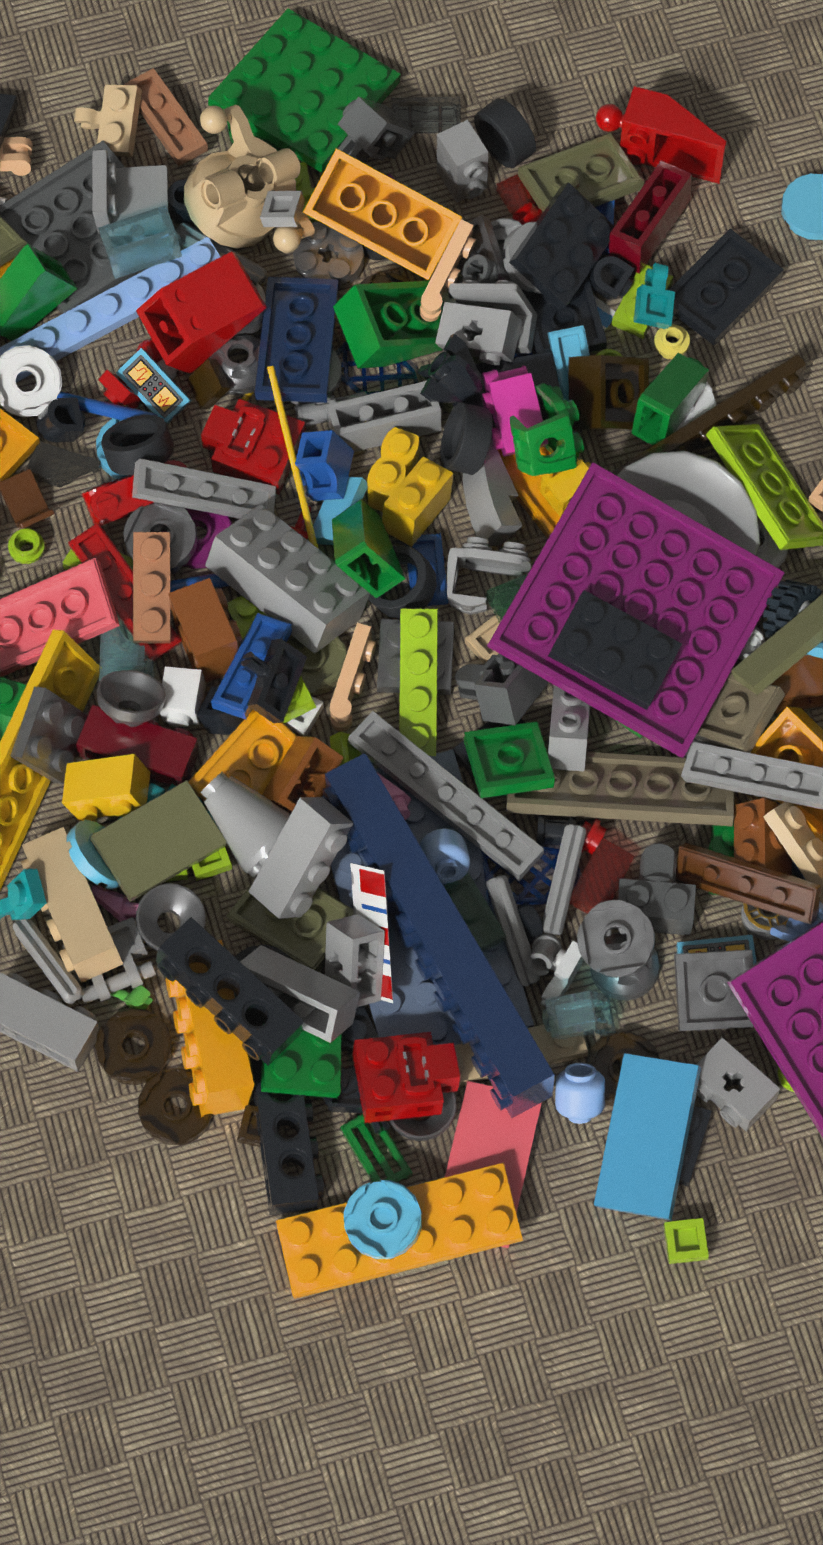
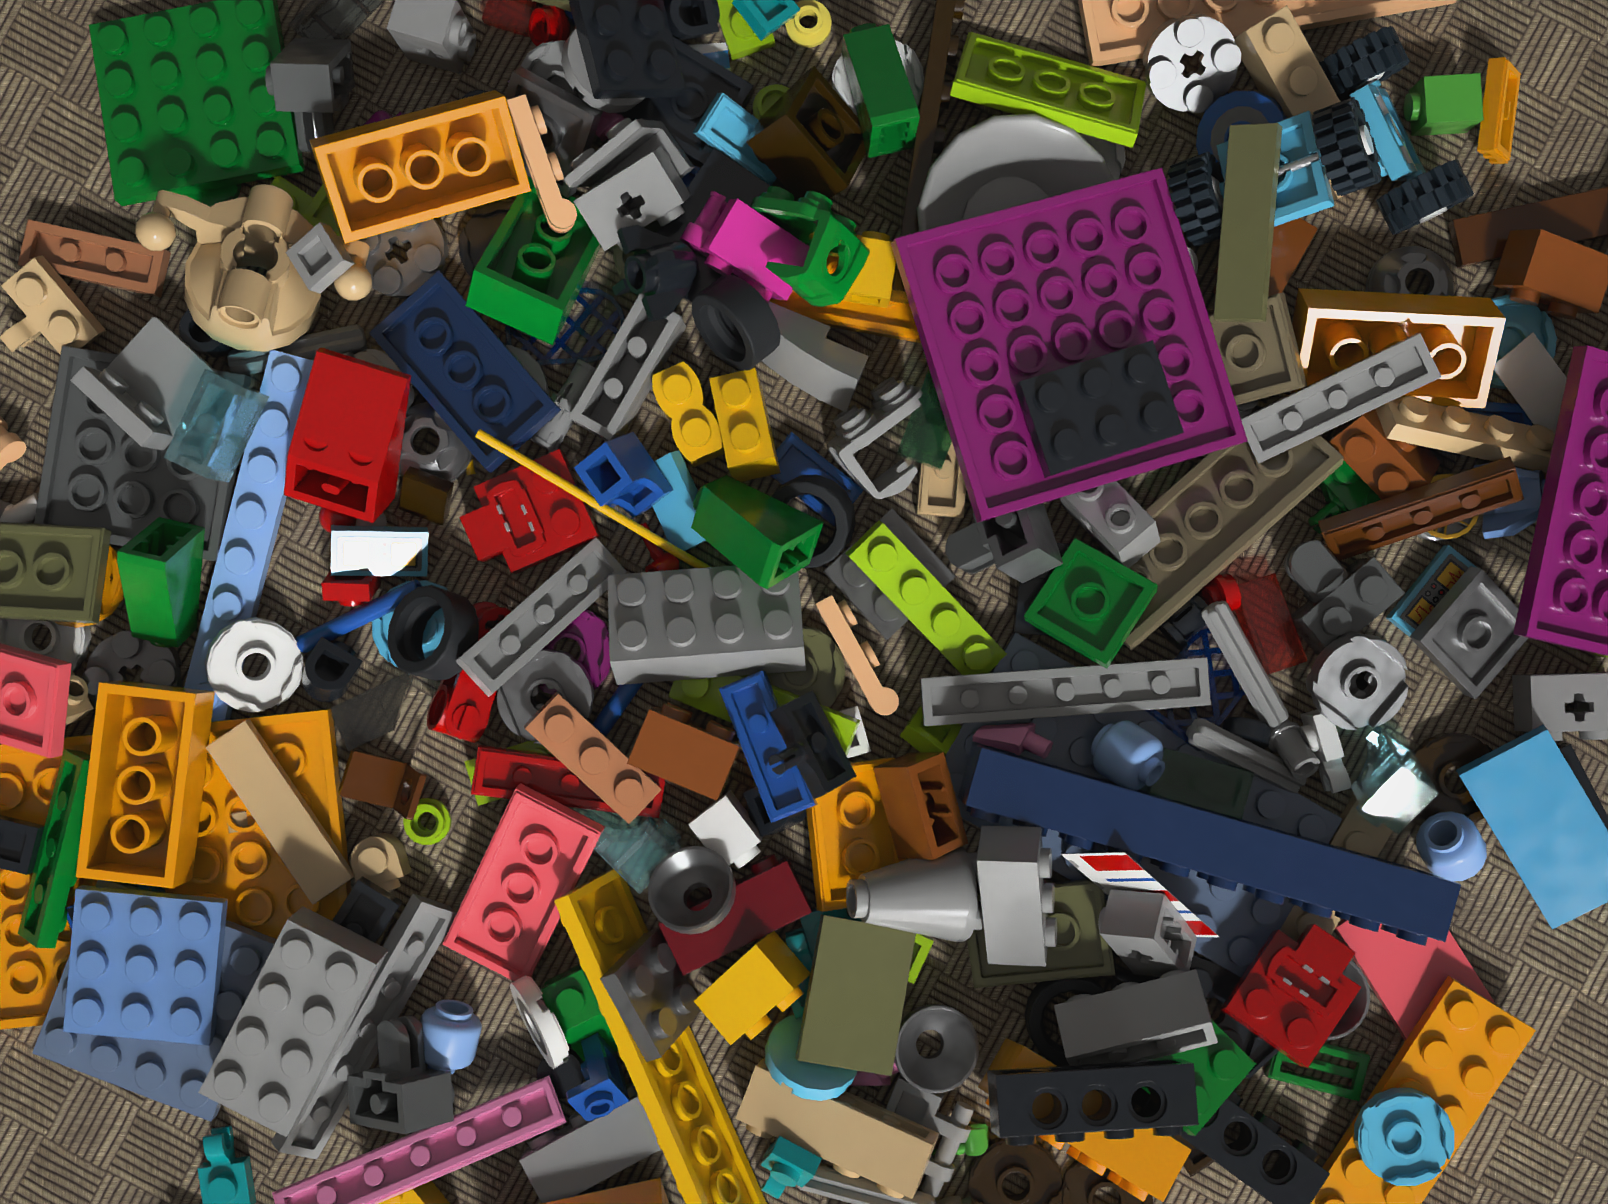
camera: 40 degrees left, 20 degrees up
dark grey bush [462,255,499,284] -> none

